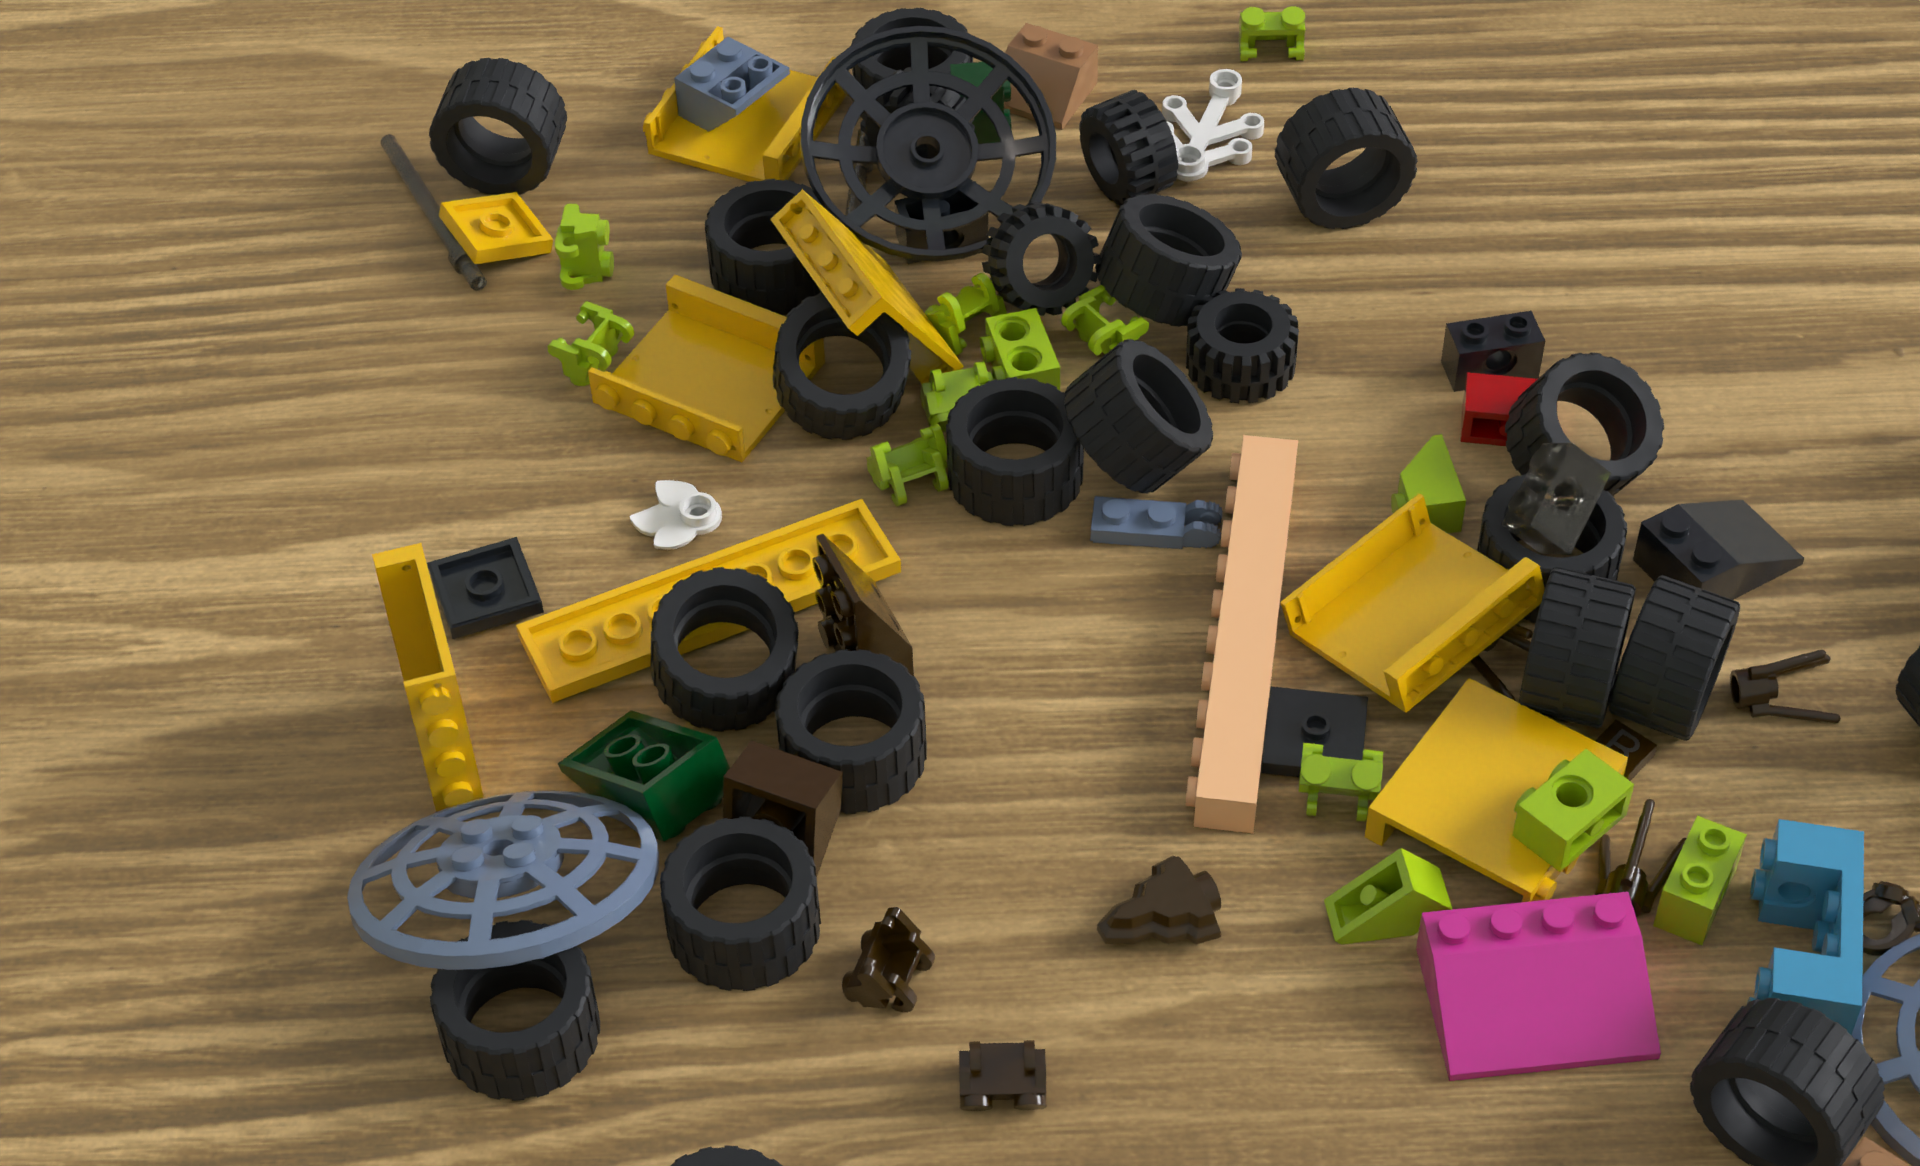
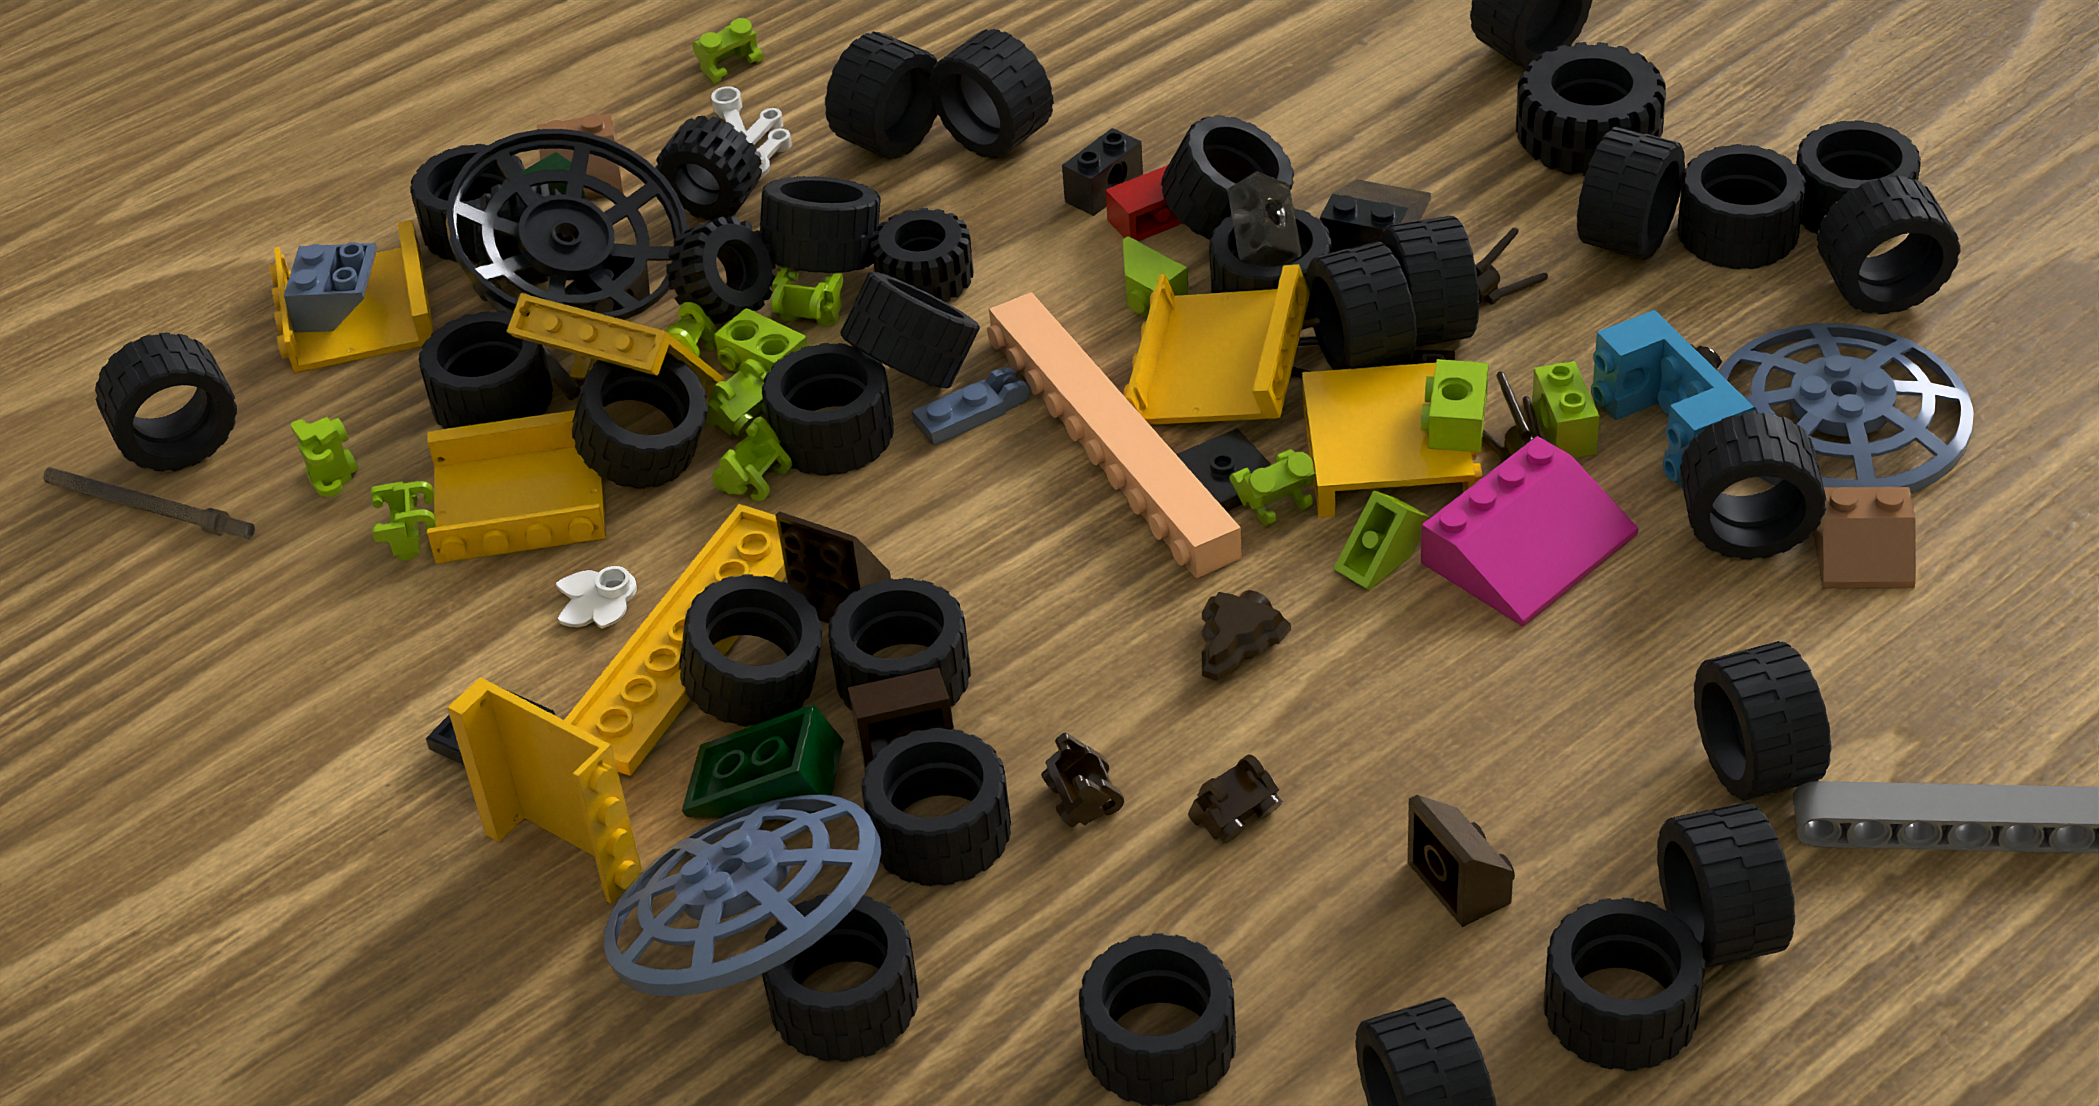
camera: 35 degrees left, 5 degrees down
yellow tile [439,192,553,264] -> none
none -> black tyre [929,29,1054,158]

